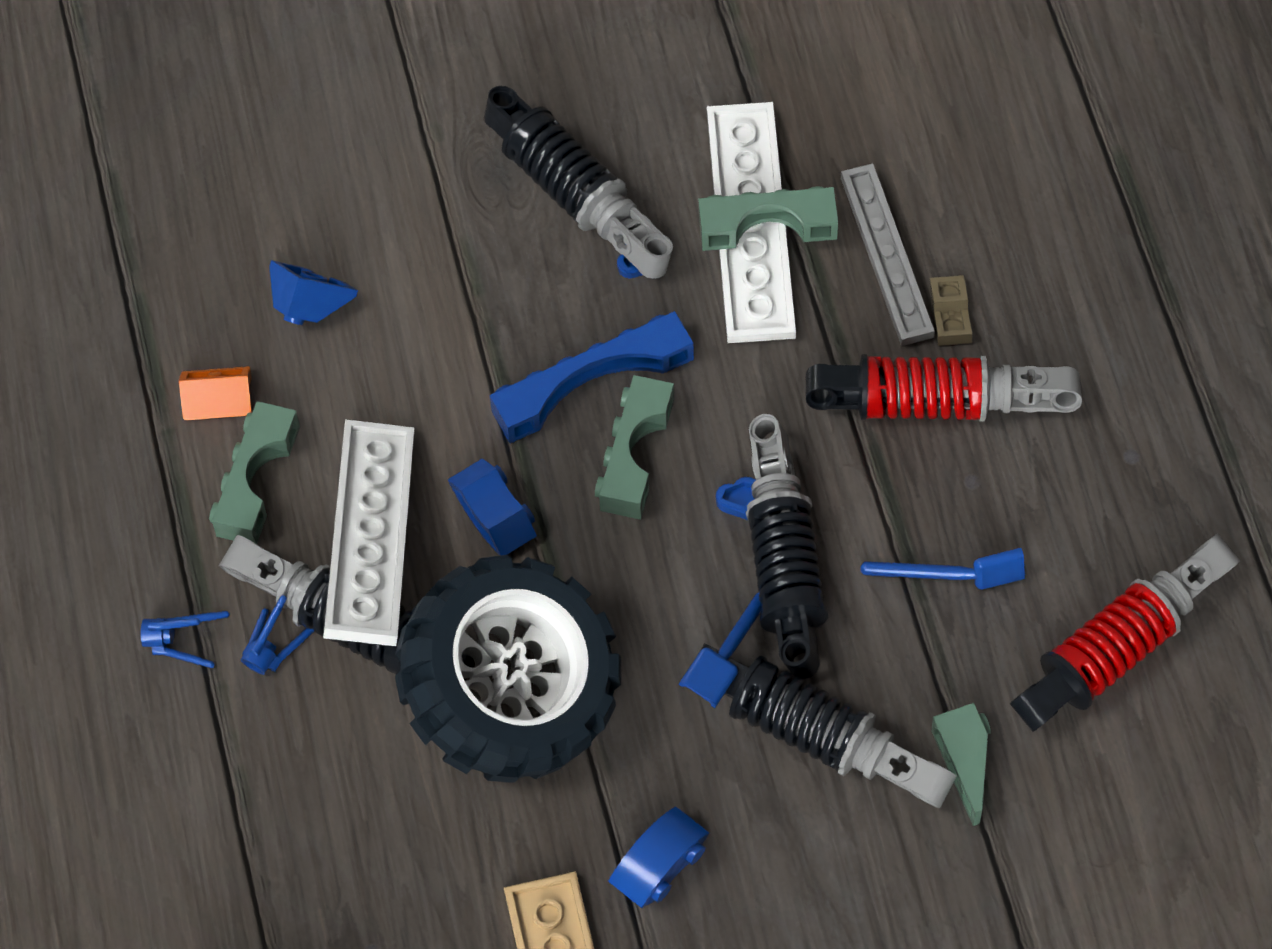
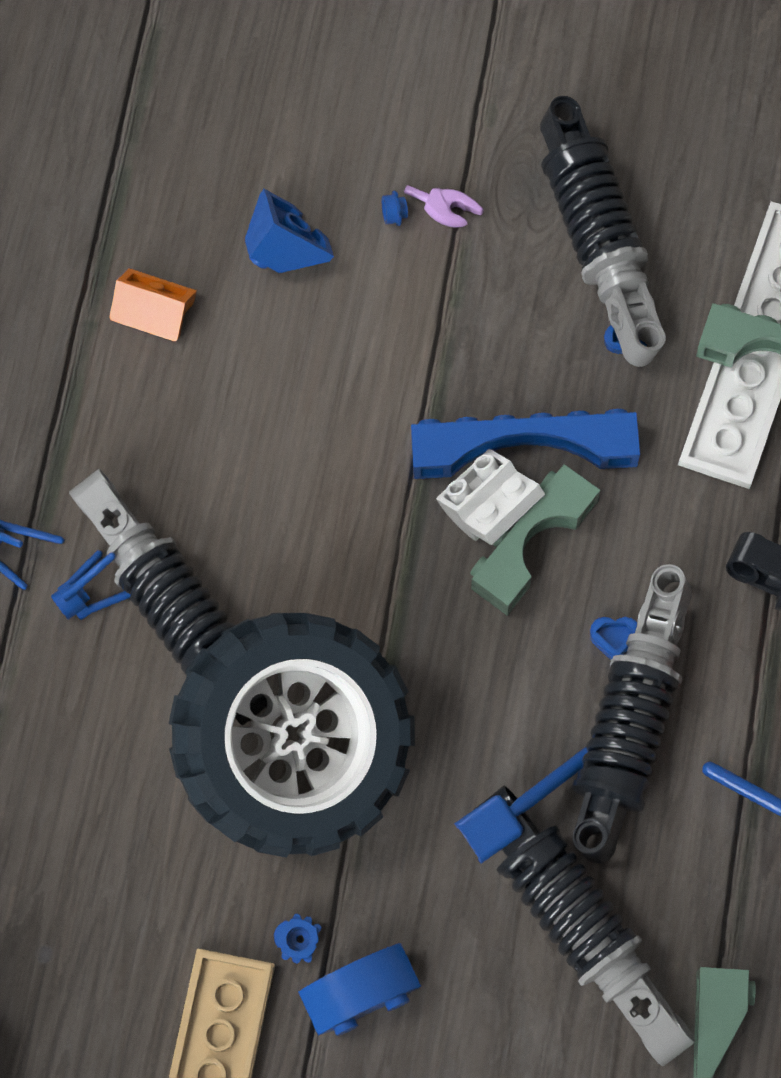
camera: 25 degrees right, 10 degrees up
sand green arch [209,401,300,544] -> none
white plate [323,419,414,646] -> none
blue brick [447,458,537,556] -> none
none -> blue animal [274,914,321,964]
none -> blue plate [381,190,408,226]
none -> lavender hand [404,185,484,228]
none -> white brick [436,449,545,545]

